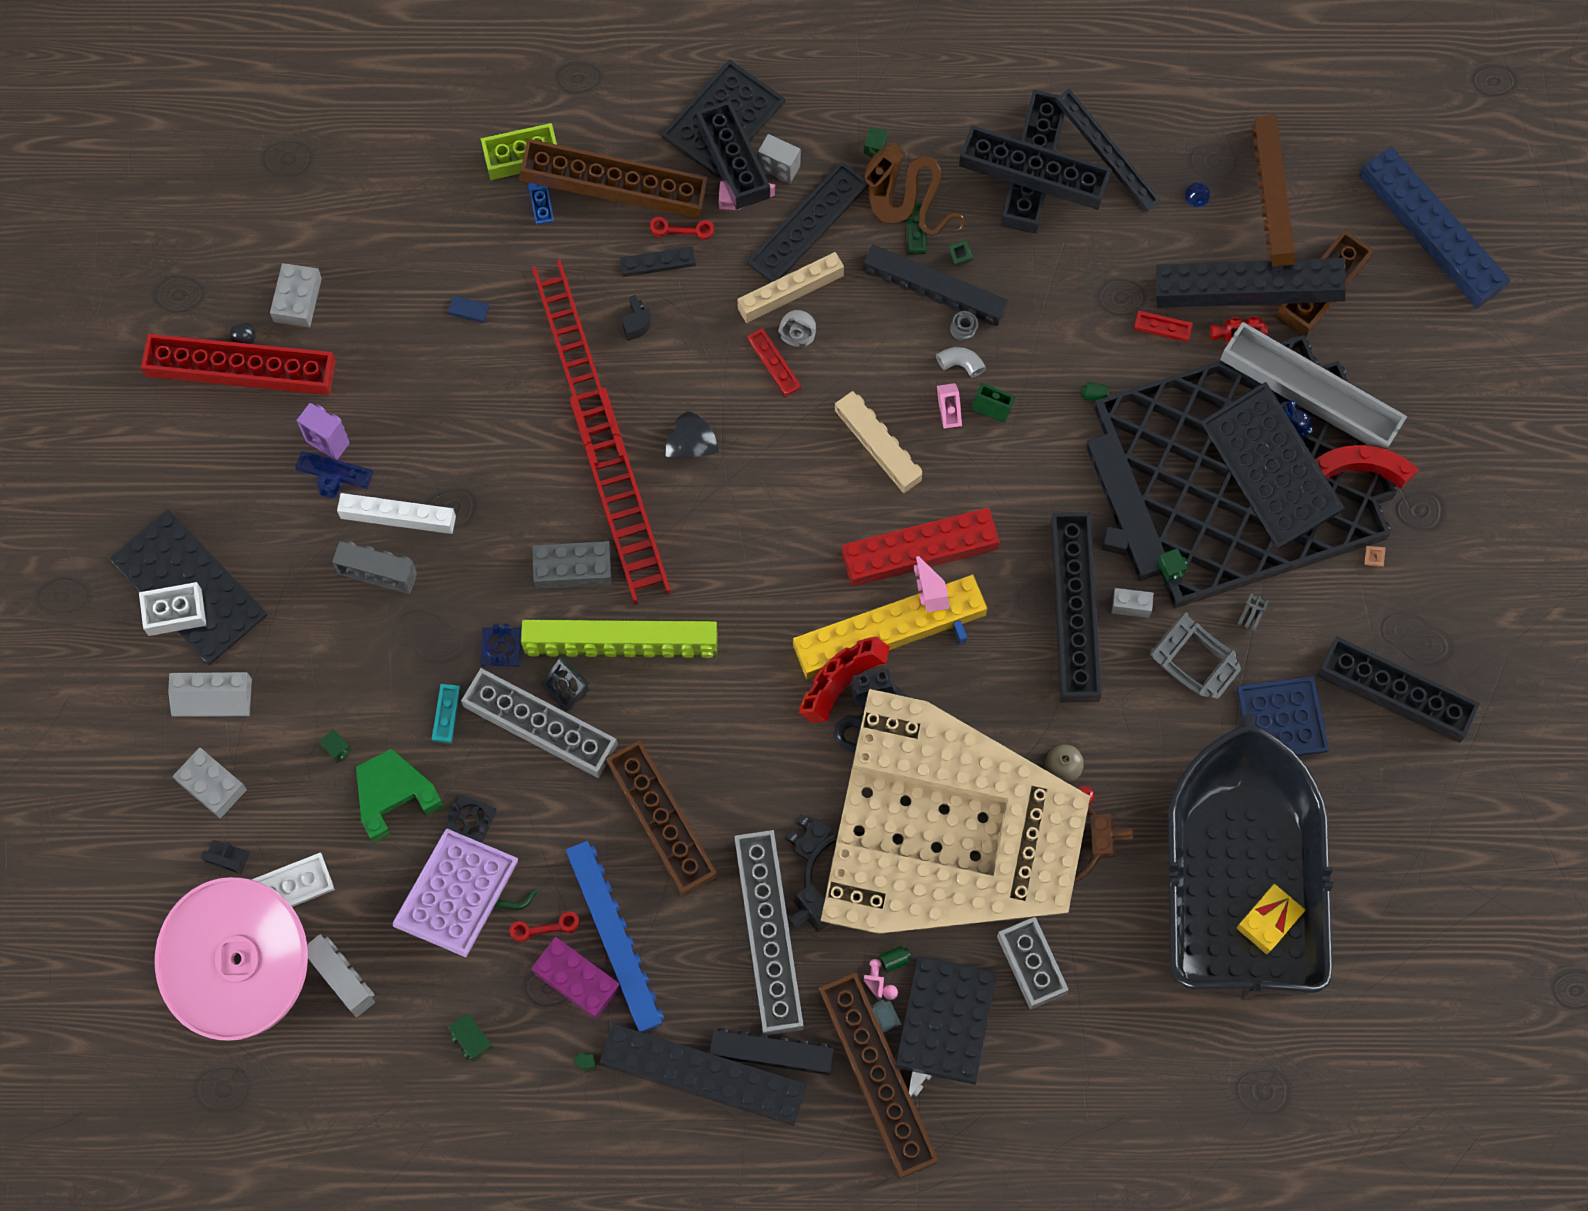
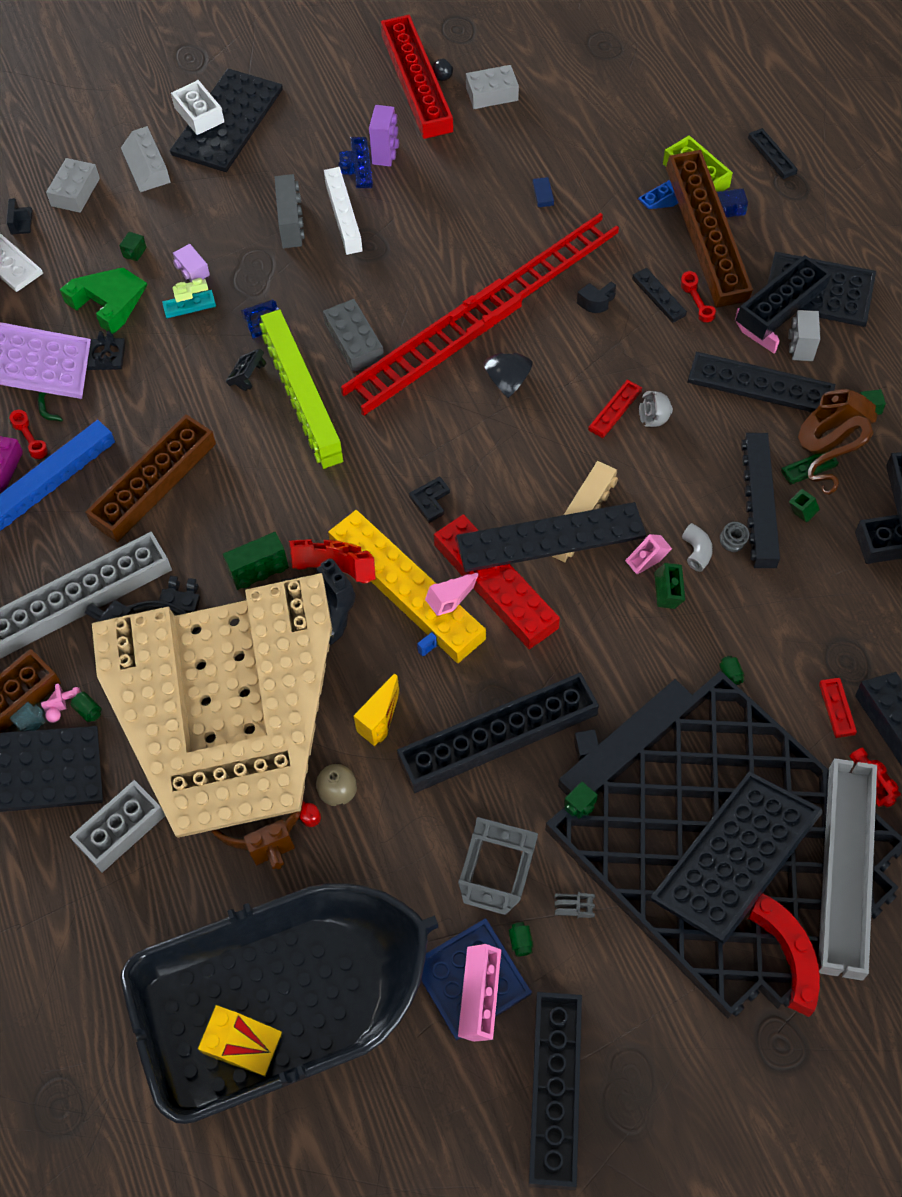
camera: 70 degrees right, 10 degrees down
light grey brick [461,668,618,778] -> none
tan brick [737,252,844,323] -> none
light grey brick [1111,588,1154,618] -> none
clear blue animal [1280,400,1313,436] -> none
nougat tile [1364,546,1386,567] -> none
none -> lavender brick [173,244,210,282]
none -> yellowish green plate [173,278,208,302]
none -> dark green brick [223,532,289,590]
none -> yellow slope [354,673,400,746]
none -> black plate [409,476,450,523]
none -> black plate [455,502,646,572]
none -> bright pink brick [458,944,501,1042]
none -> dark green brick [508,922,534,957]
none -> clear blue brick [717,188,748,217]
none -> black plate [748,128,798,179]

